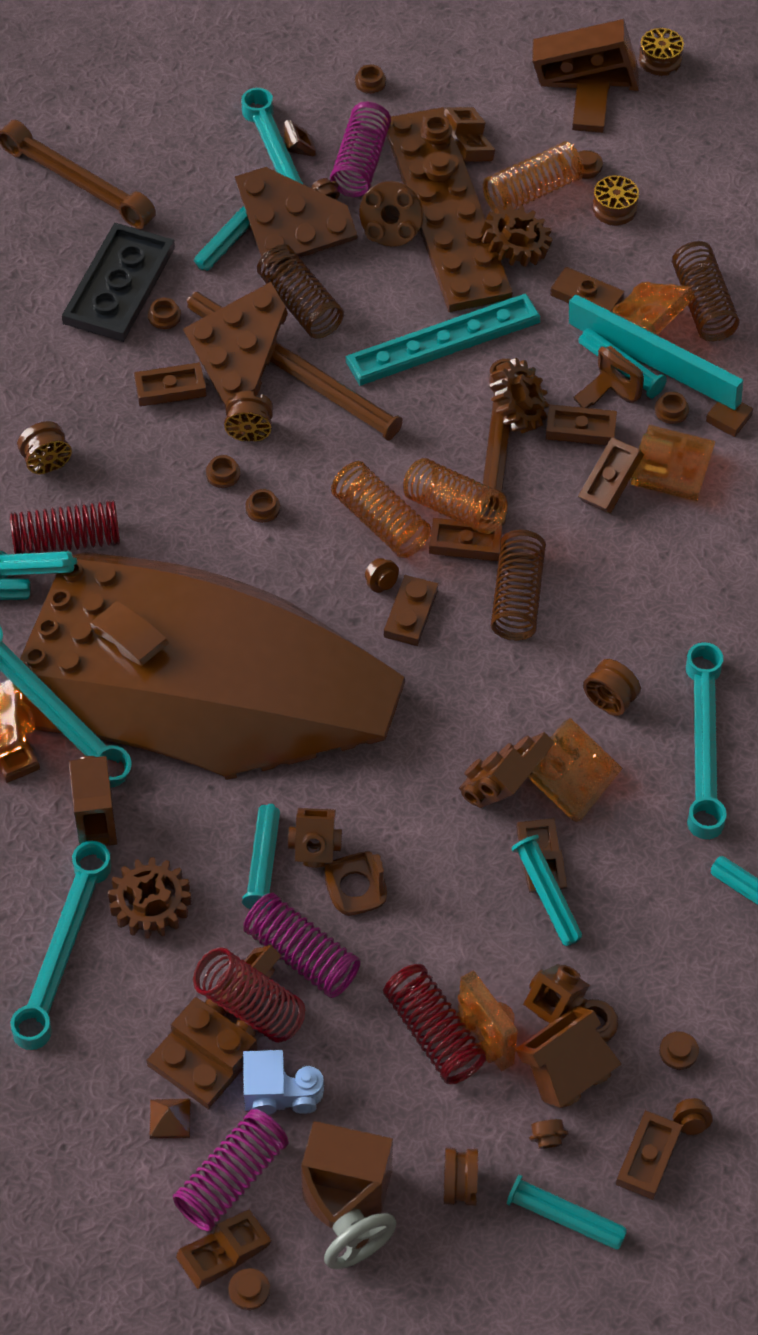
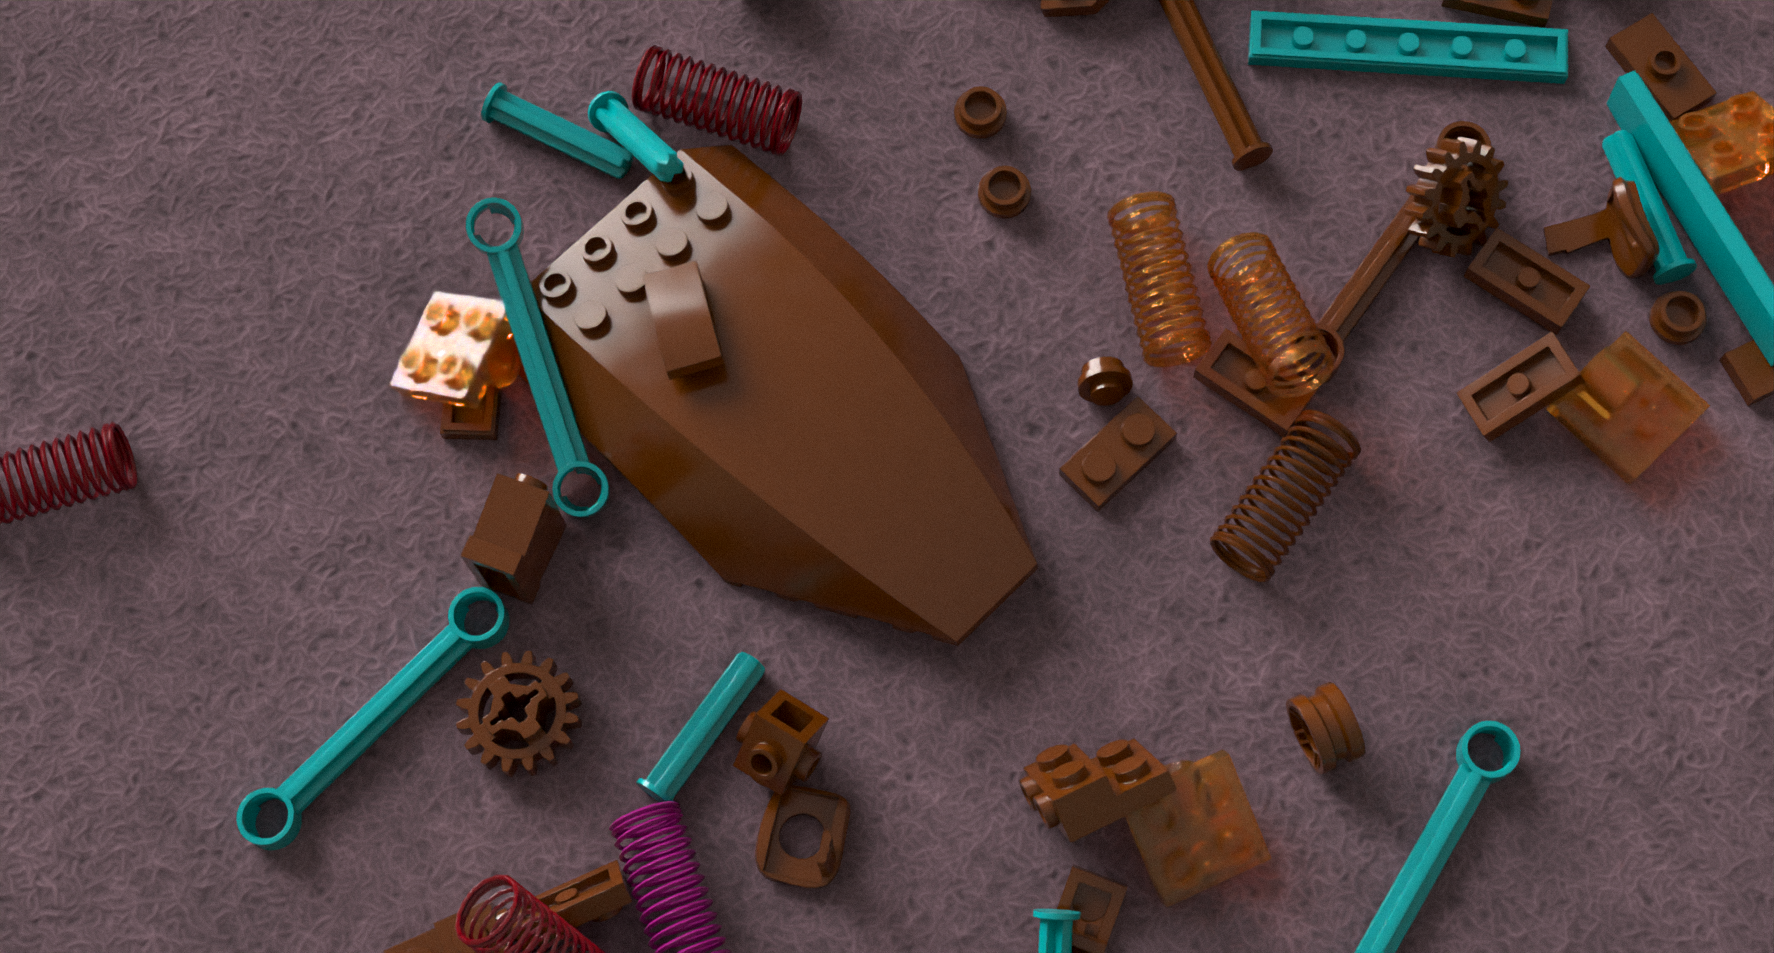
camera: 35 degrees right, 15 degrees up
reddish brown wheel [224,391,273,441] -> none

